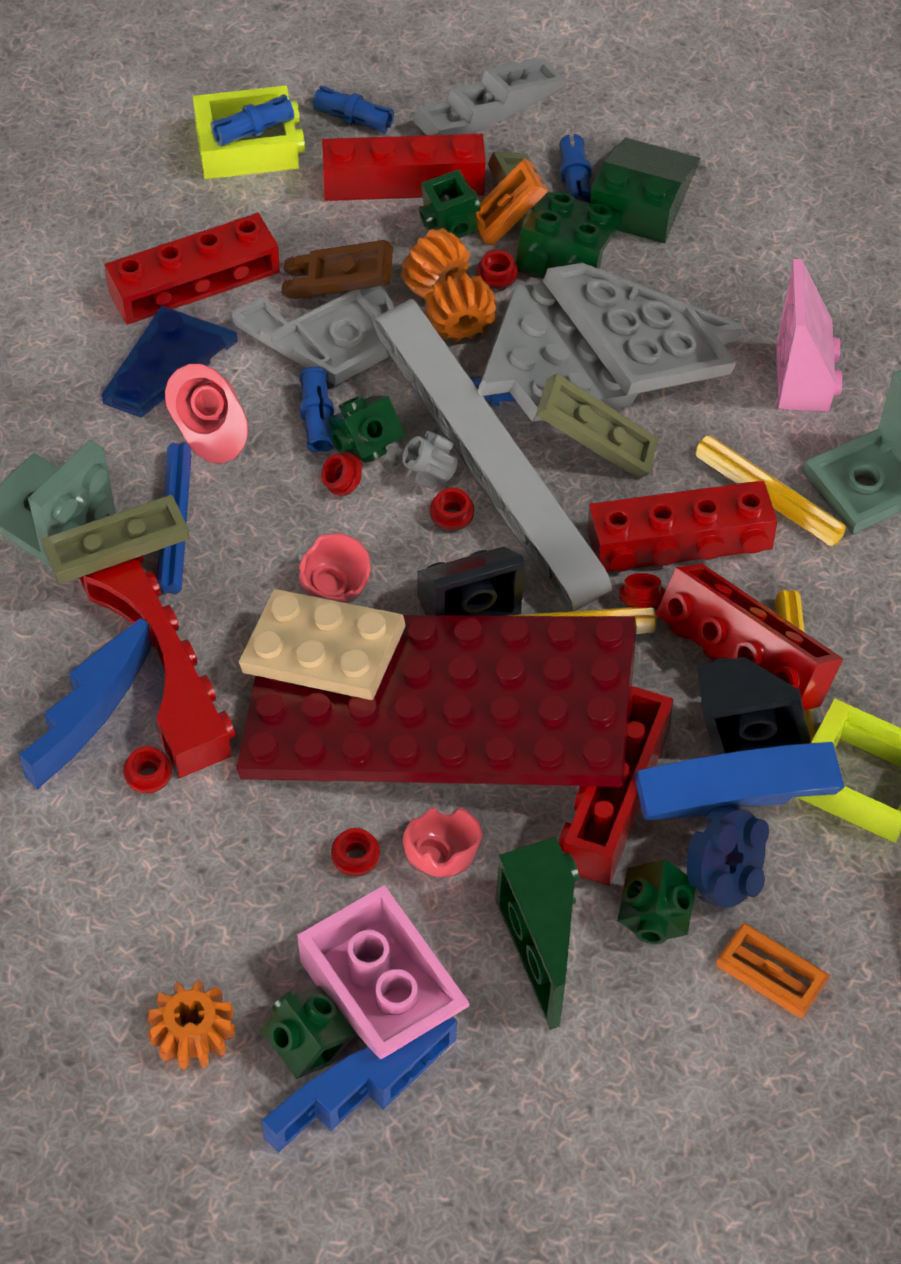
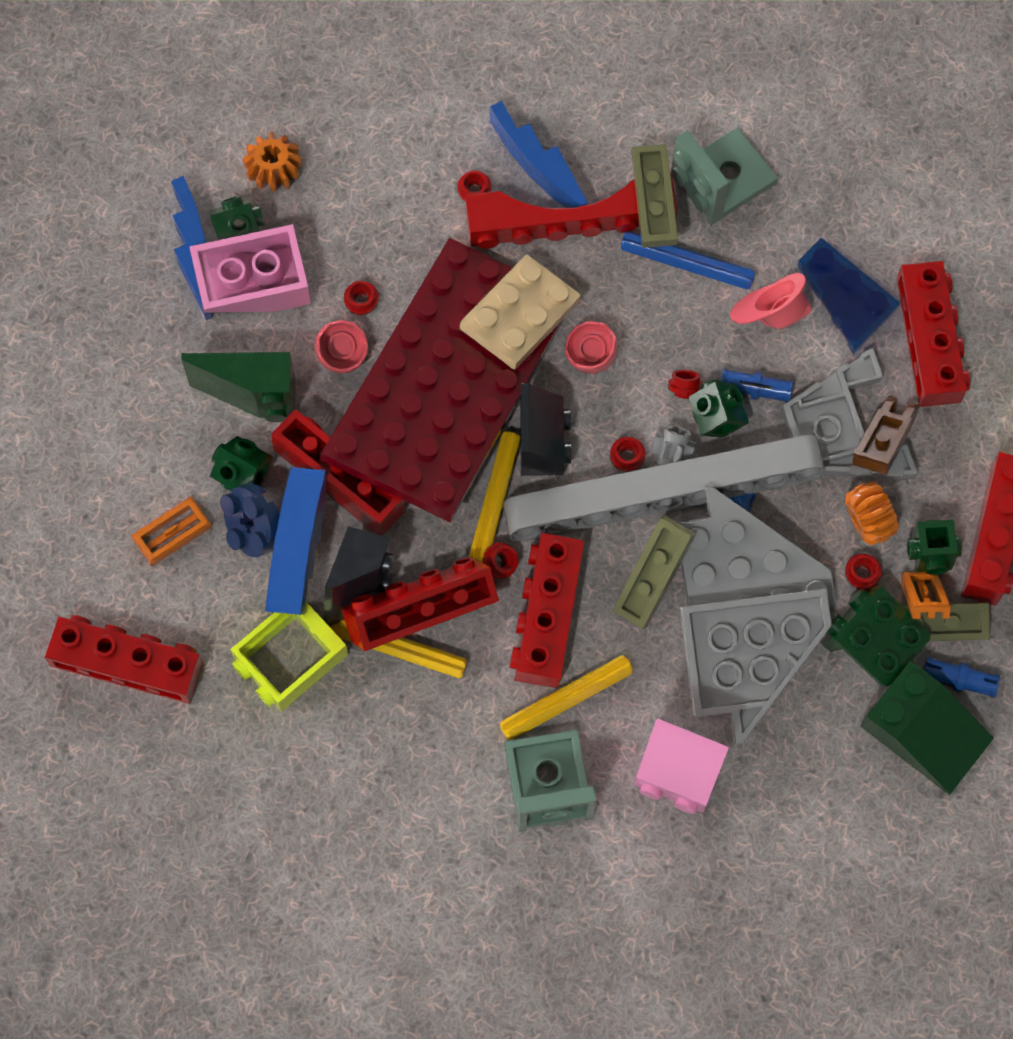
camera: 110 degrees right, 15 degrees up
orange gear [425,272,496,344] -> none

